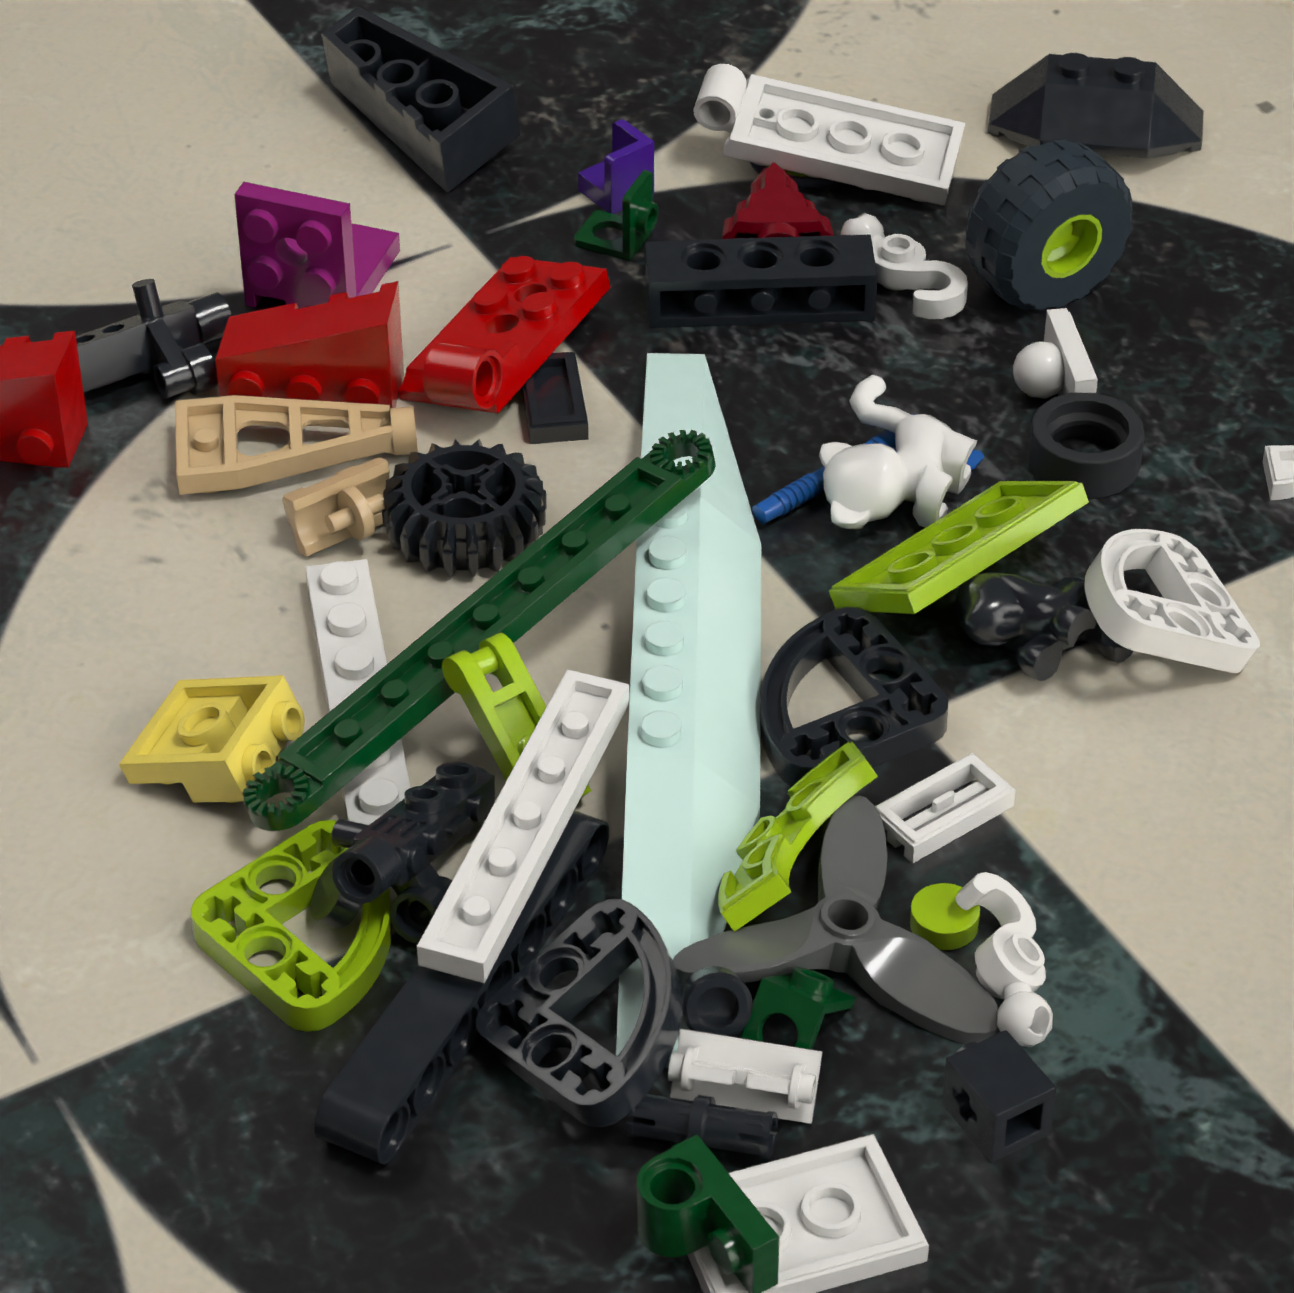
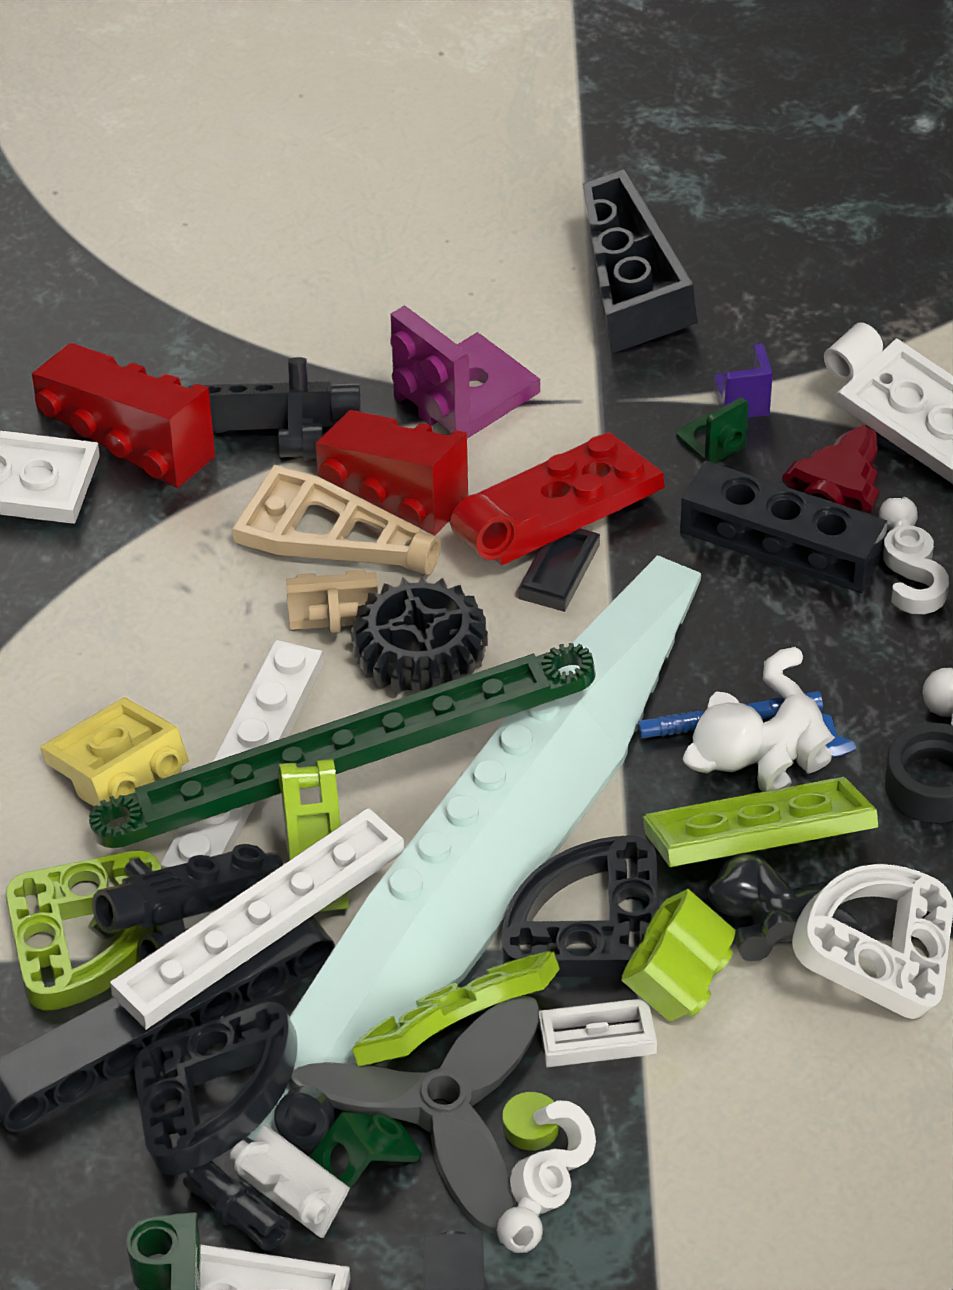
camera: 30 degrees right, 5 degrees up
none -> lime brick [622,889,736,1022]

